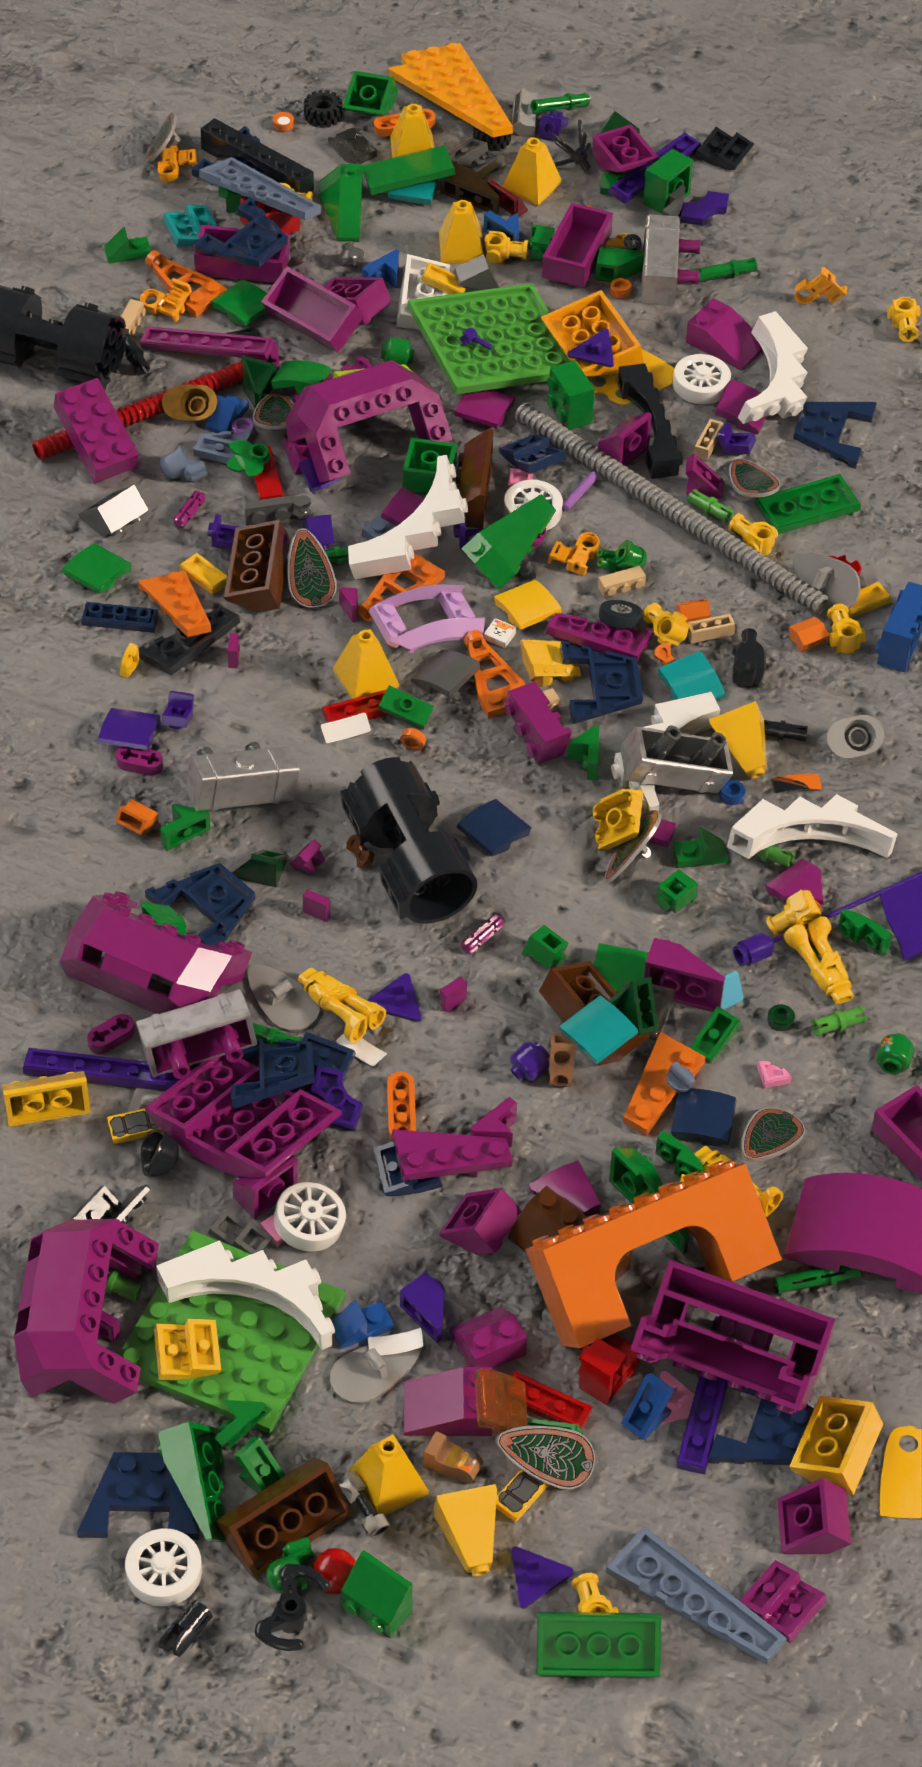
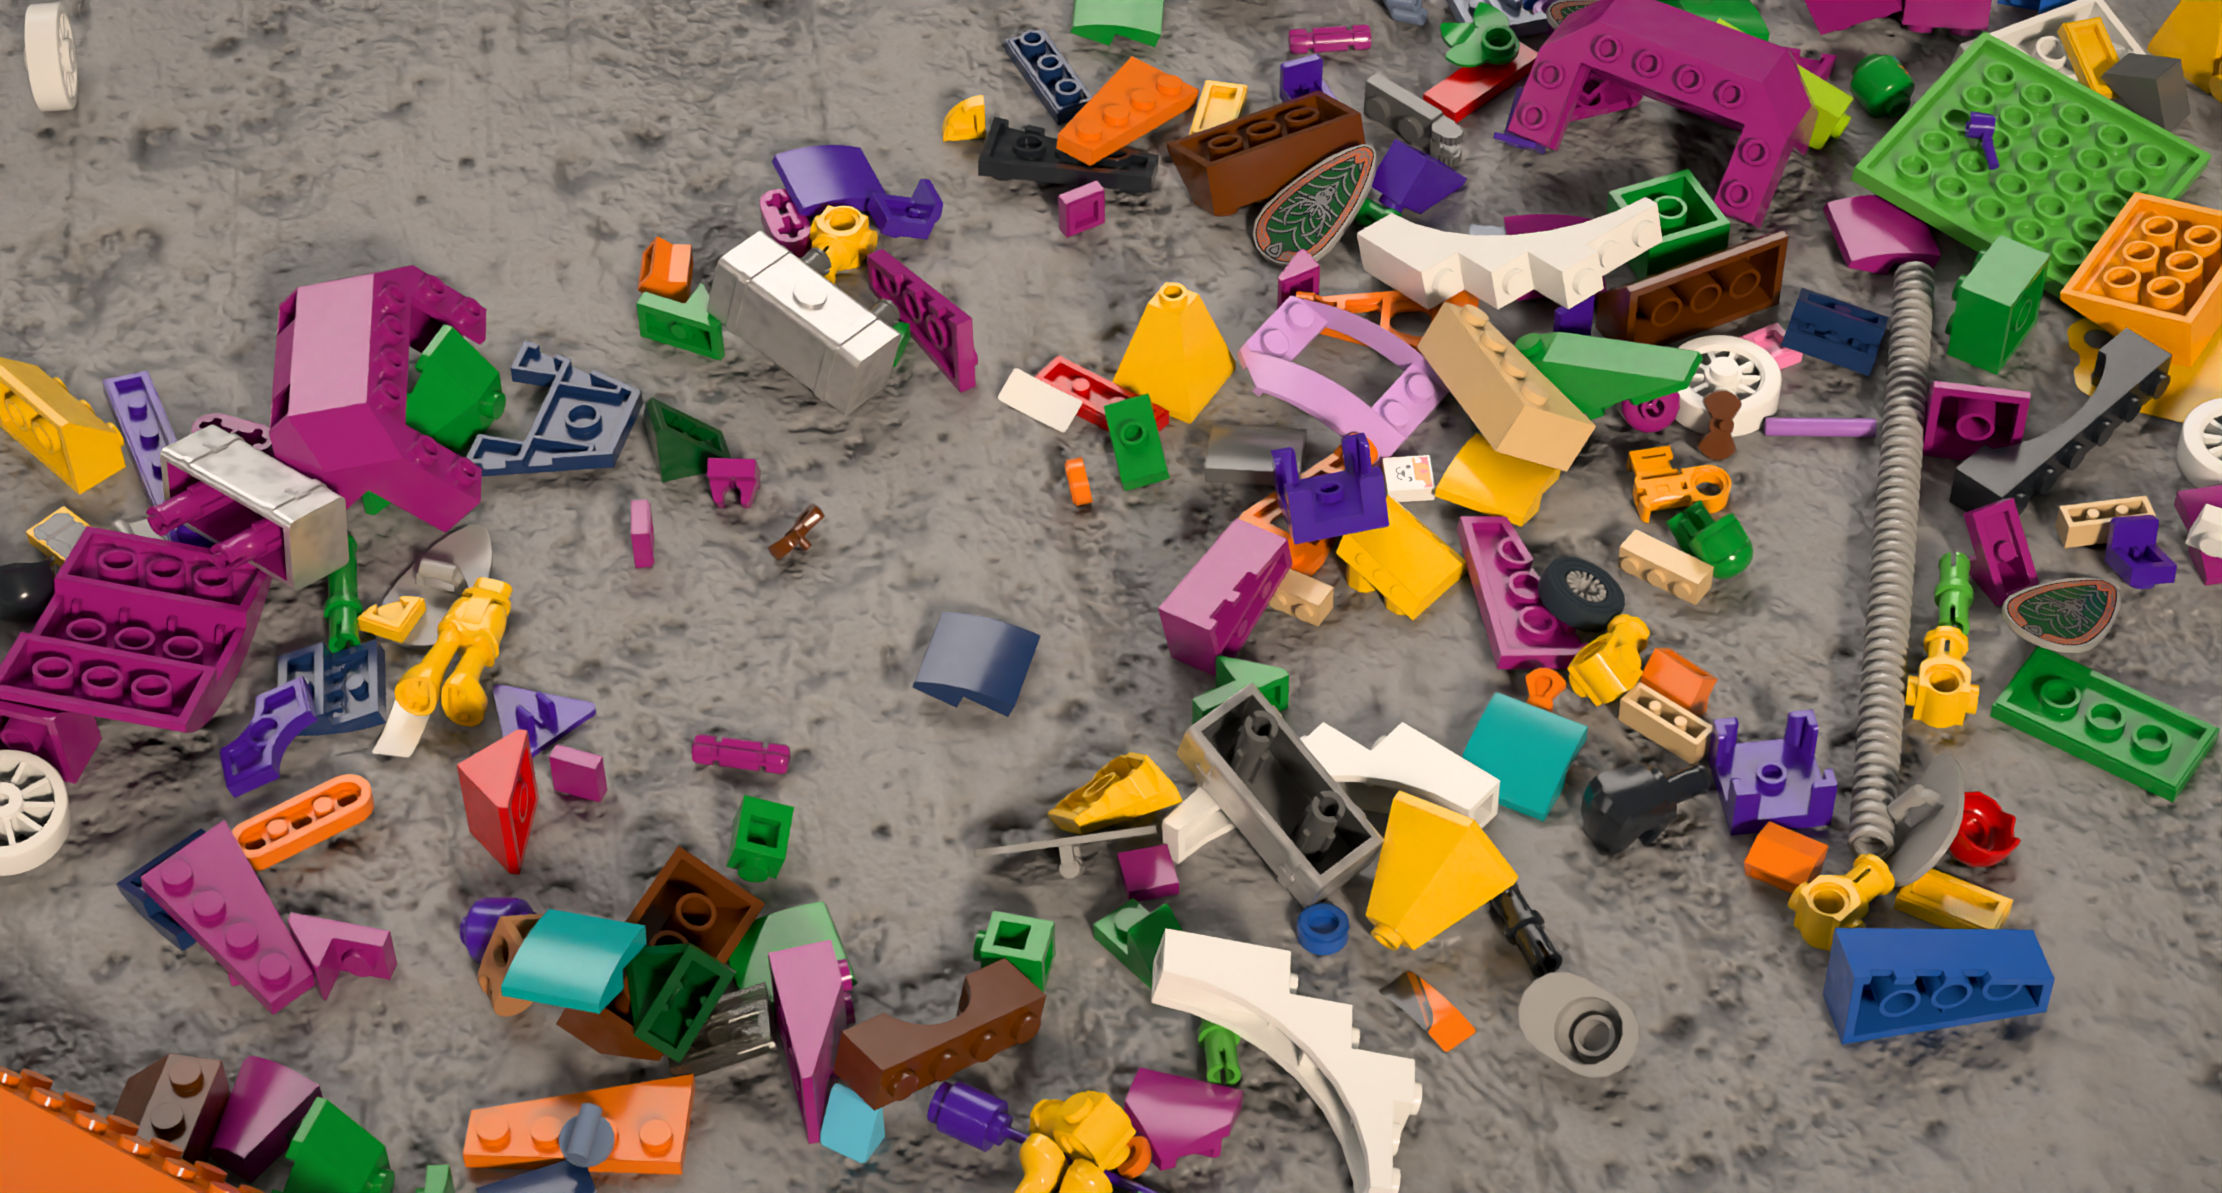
camera: 60 degrees right, 5 degrees down
dark blue wing [231,1038,315,1108] -> none
black cylinder [340,757,478,924] -> none
magenta slope [439,1188,522,1255] -> none
dark blue wing [560,641,643,724] -> none
dark purple piece [567,329,614,367] -> none
green slope [689,1006,741,1063] -> none
none -> yellow tile [357,596,427,643]
none -> red slope [457,729,539,875]
none -> yellow connector [810,205,878,284]
none -> reddish brown arch [833,958,1047,1111]
none -> magenta wing [867,249,978,393]
none -> dark purple panel [1270,433,1389,545]
none -> tan wedge [1417,302,1596,472]
none -> reddish brown piece [1697,389,1742,461]
none -> dark purple panel [1708,709,1838,836]

